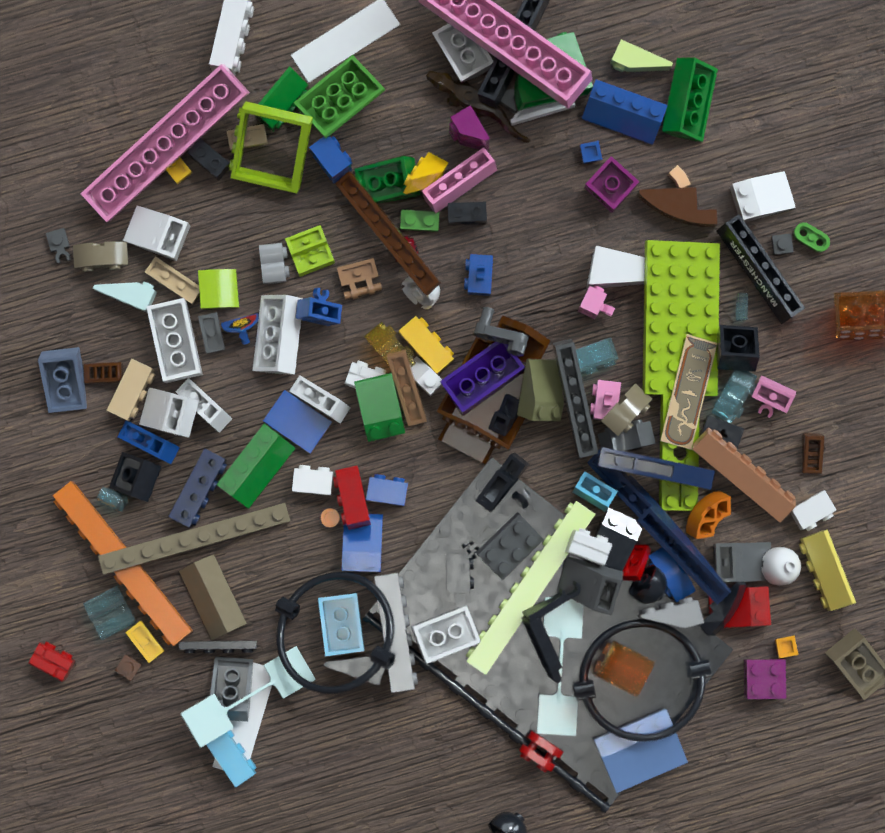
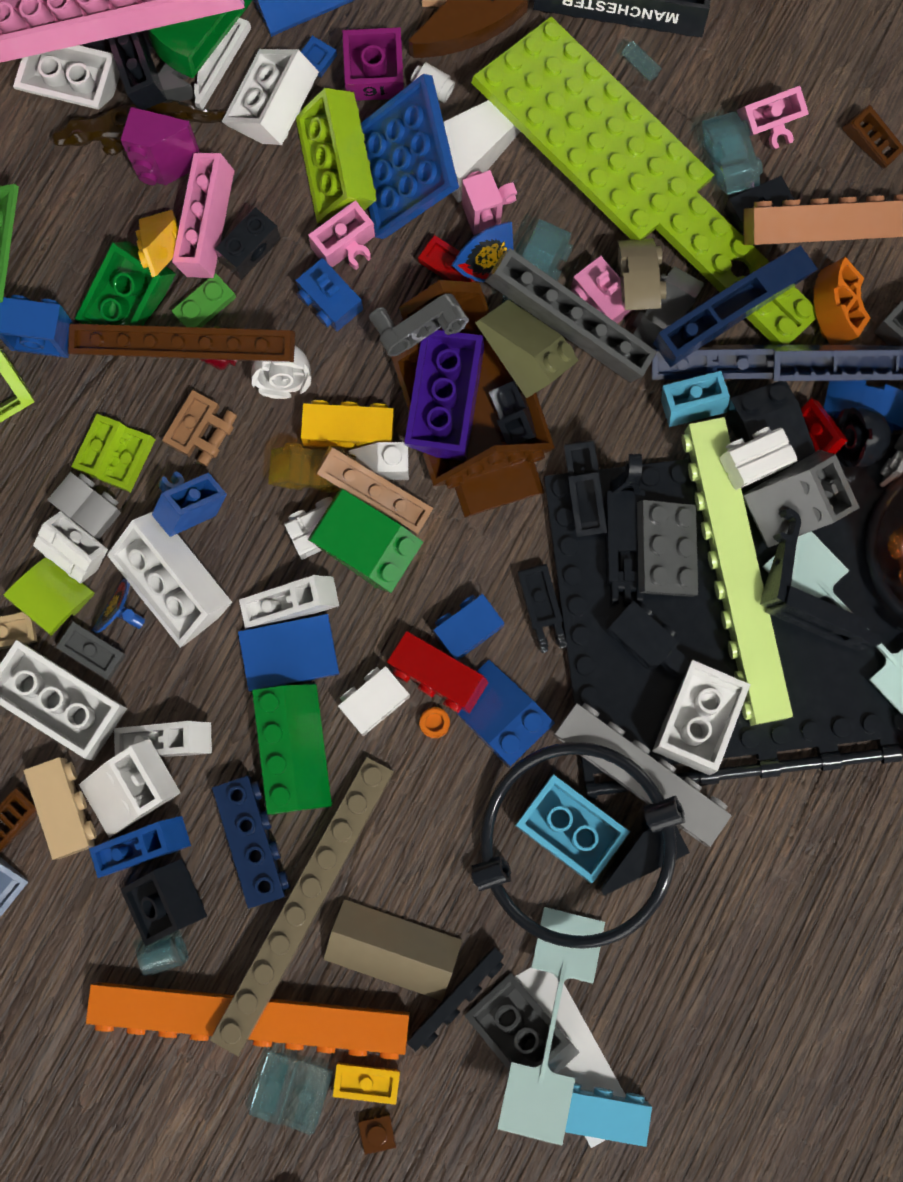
camera: 45 degrees left, 5 degrees down
sticker [661,334,717,449] -> none
black brick [716,325,760,372] -> none
none -> white brick [33,512,108,583]
none -> white slope [222,49,319,145]
none -> lime slope [296,88,377,223]
none -> bright pink brick [308,200,375,270]
none -> blue plate [361,74,459,239]
none -> white brick [410,62,455,103]
none -> red plate [418,235,475,282]
none -> shield [451,221,514,282]
none -> black hinge [517,564,567,653]

